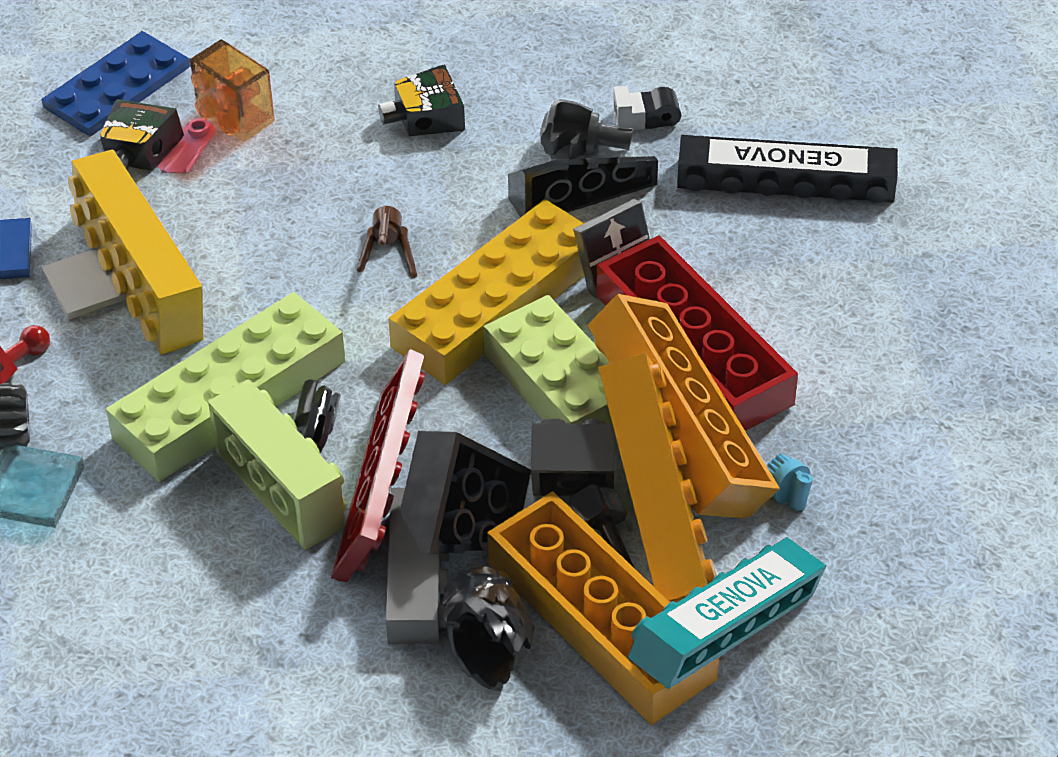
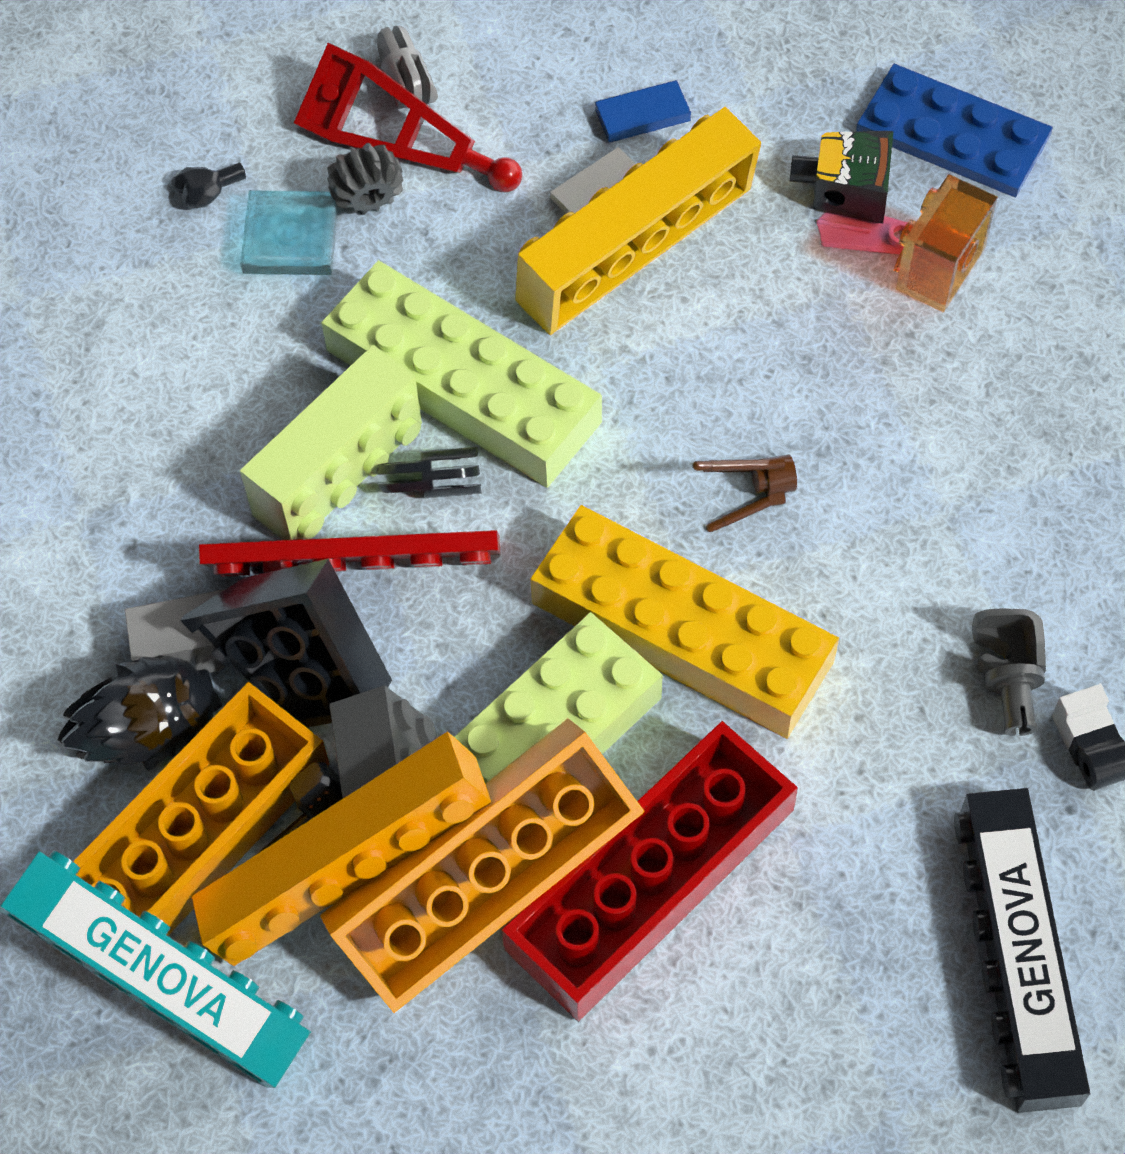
camera: 80 degrees right, 15 degrees up
black torso [378,64,465,136] -> none
black wedge [508,156,658,218] -> none
tile [573,199,650,299] -> none
medium azure piece [767,453,813,511] -> none

